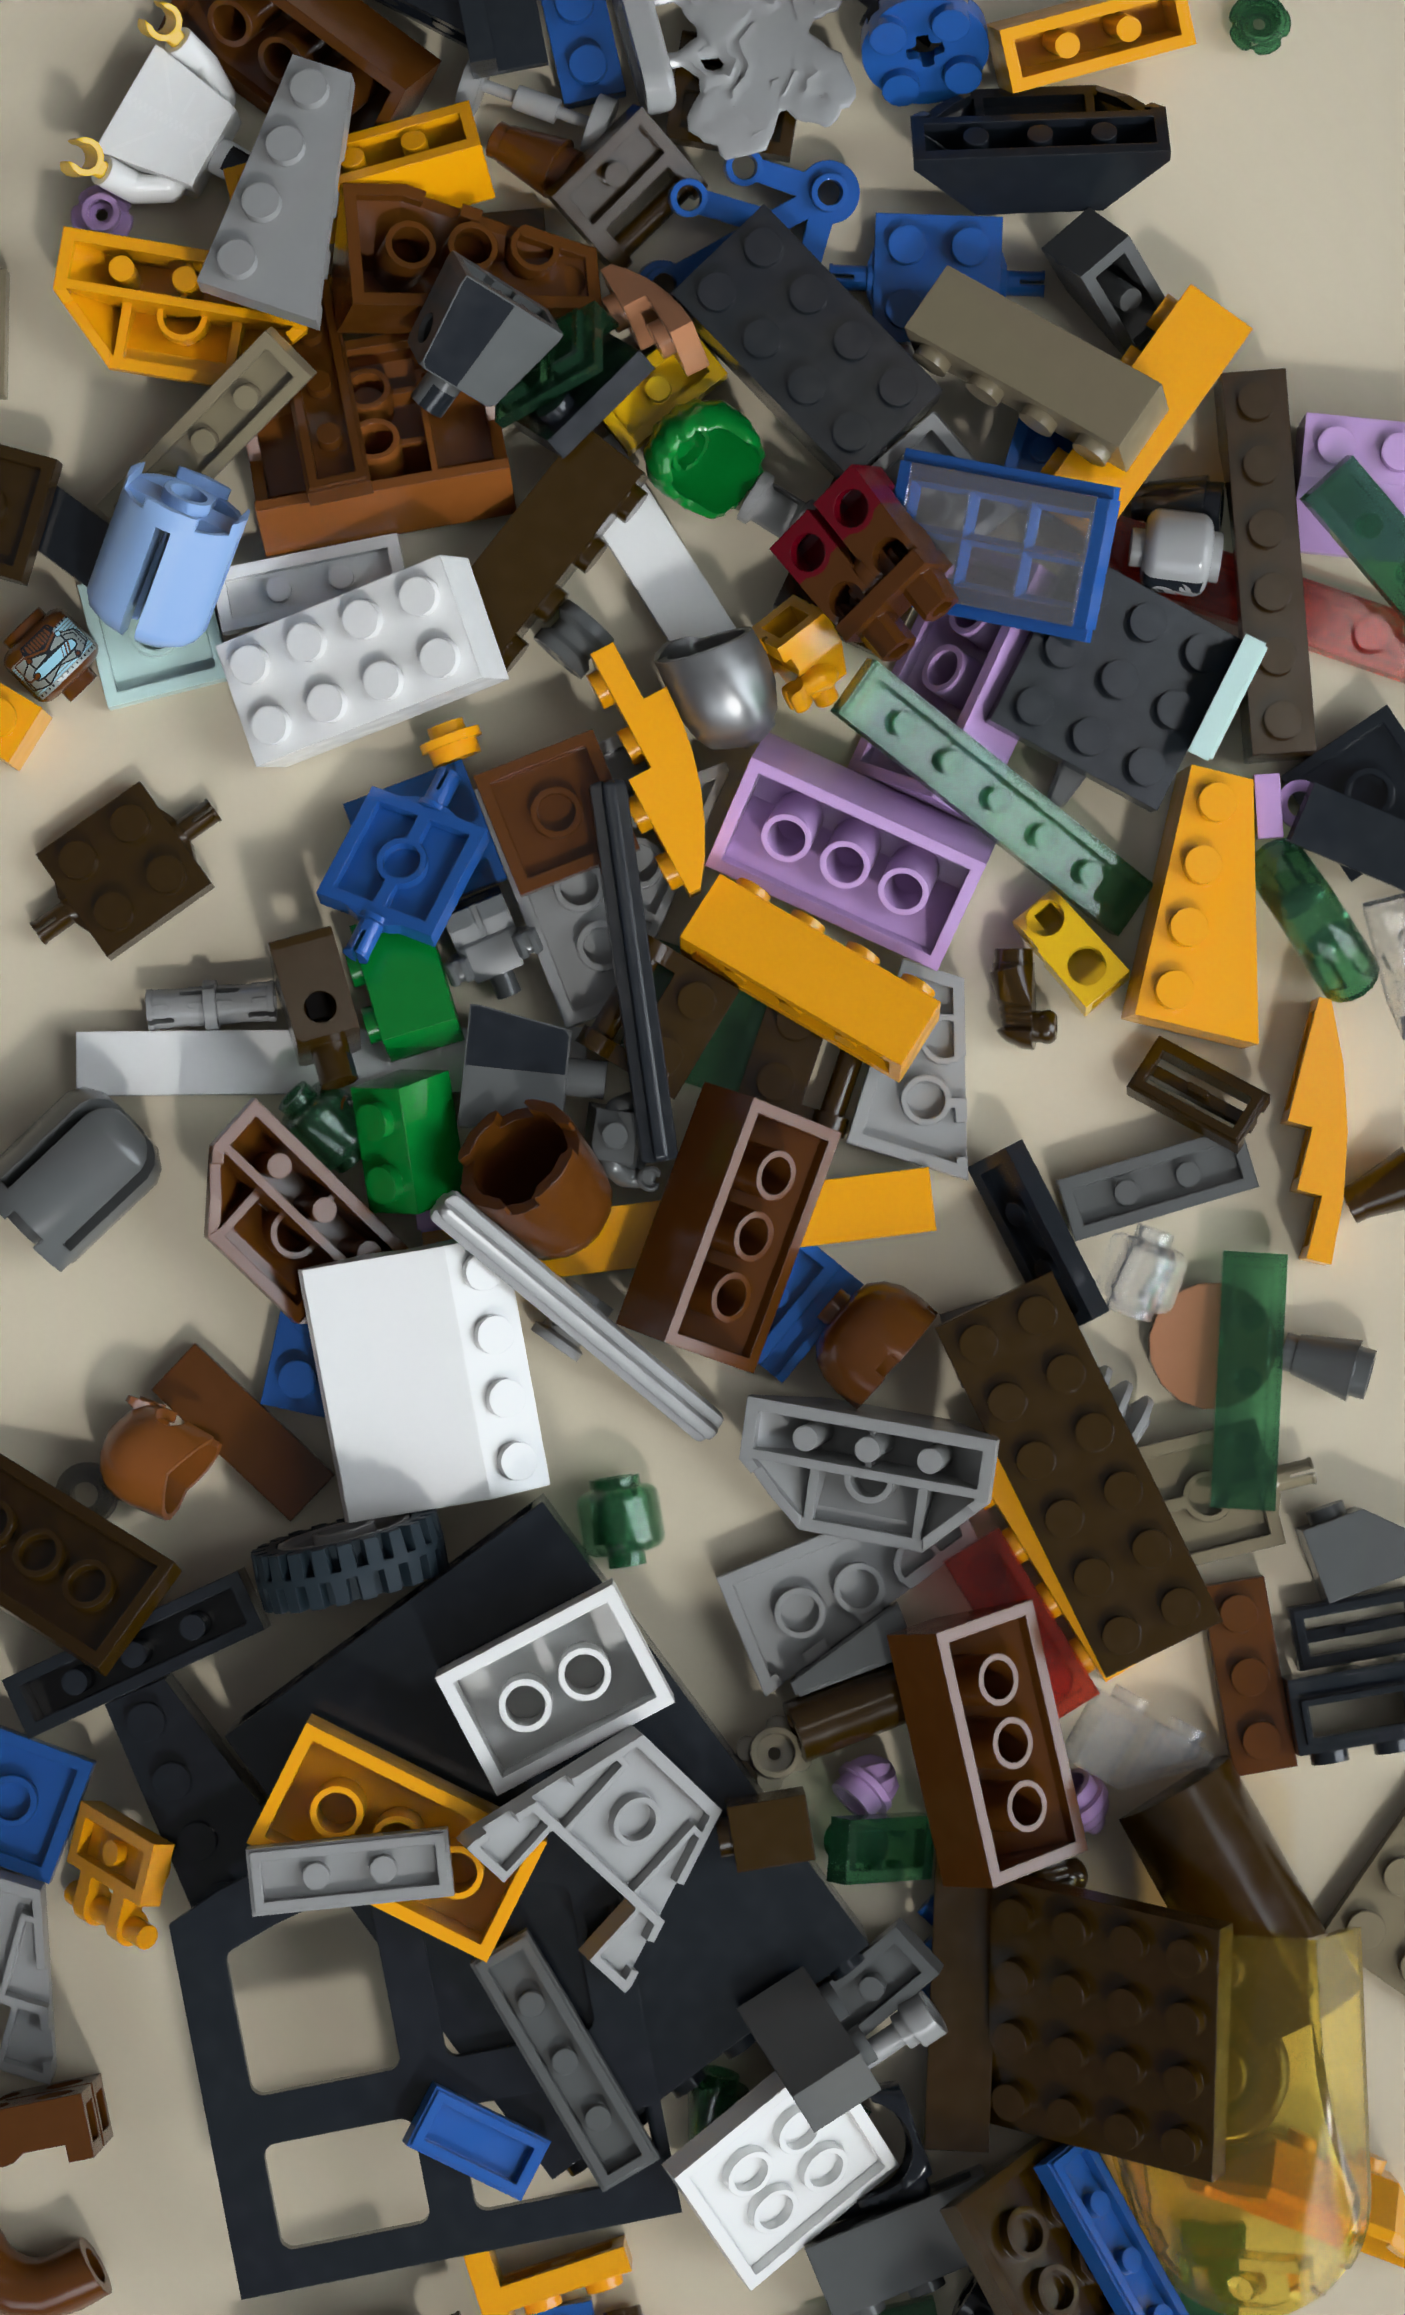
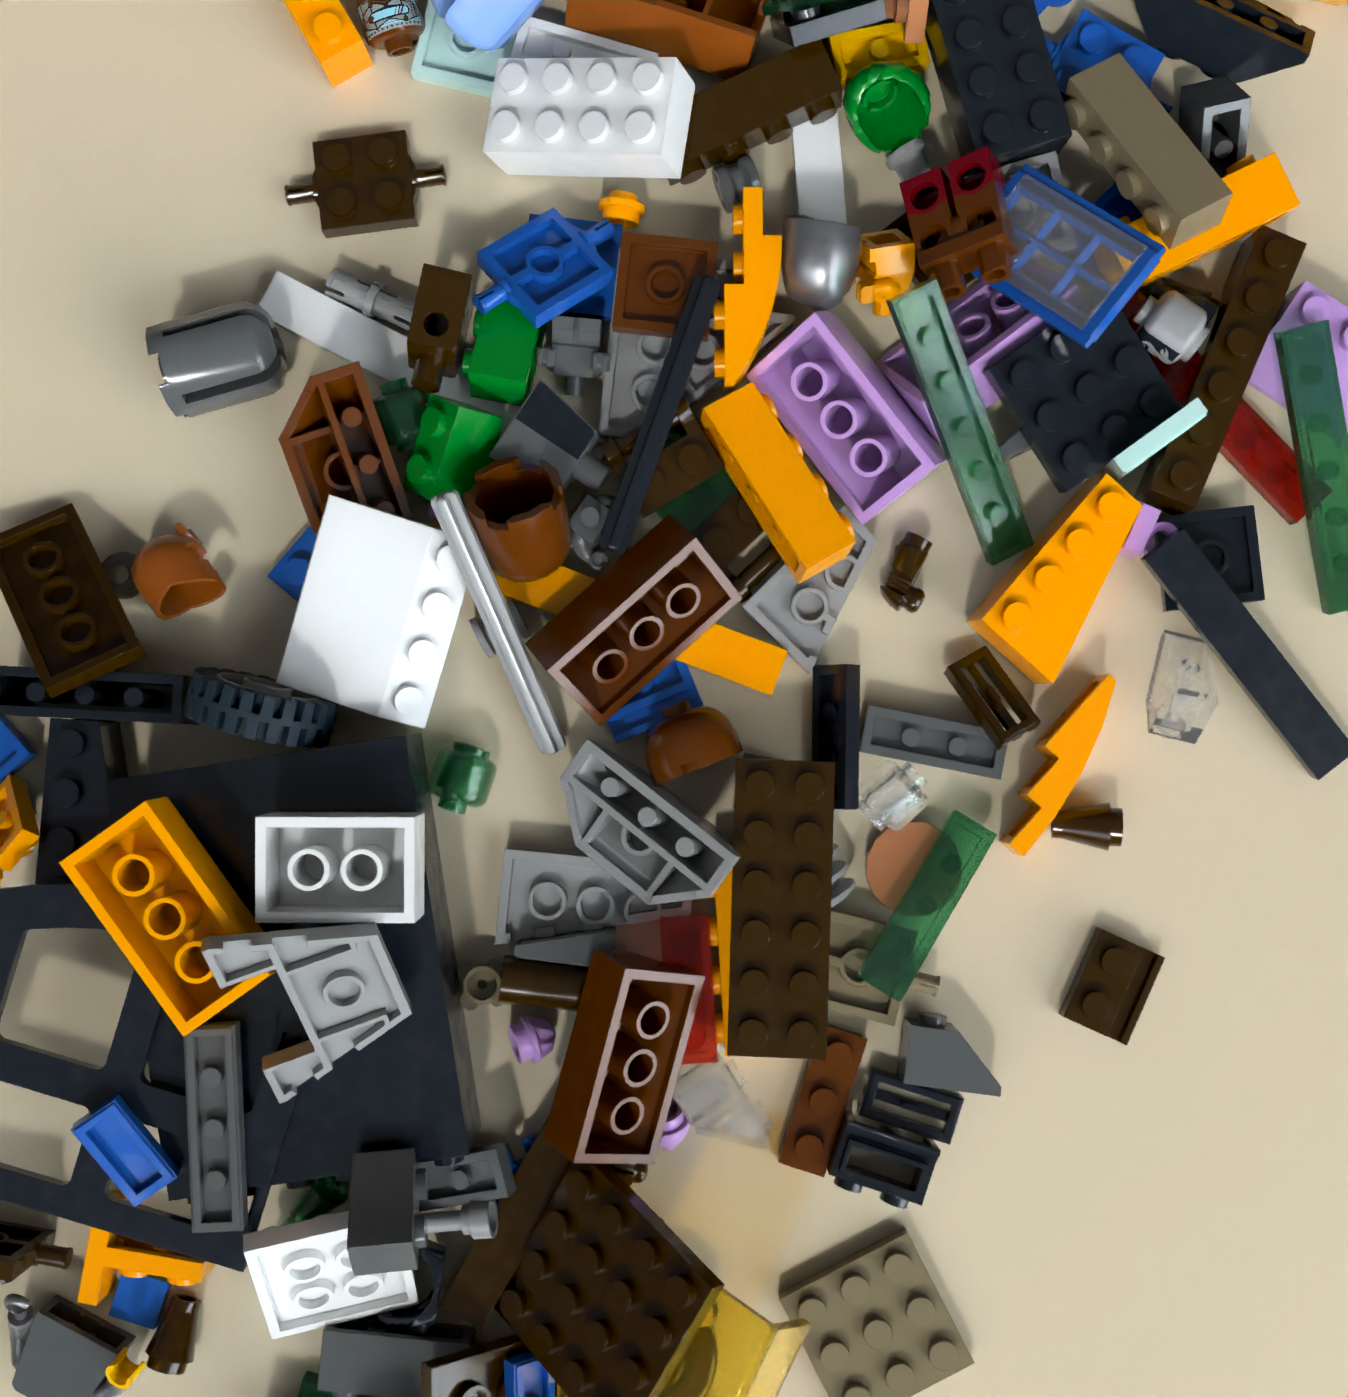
camera: 30 degrees right, 0 degrees up
reddish brown tile [151,1343,336,1521] -> none
light grey tile [246,1826,455,1917] -> none
dark brown brick [716,1786,816,1873] -> none
clear green tile [824,1812,934,1885] -> none
yellow leg [1012,889,1130,1016] -> none
dark brown brick [1119,1755,1355,2043] -> none
clear green cylinder [1255,838,1380,1003] -> none
dark grey cone [1278,1332,1377,1401] -> none

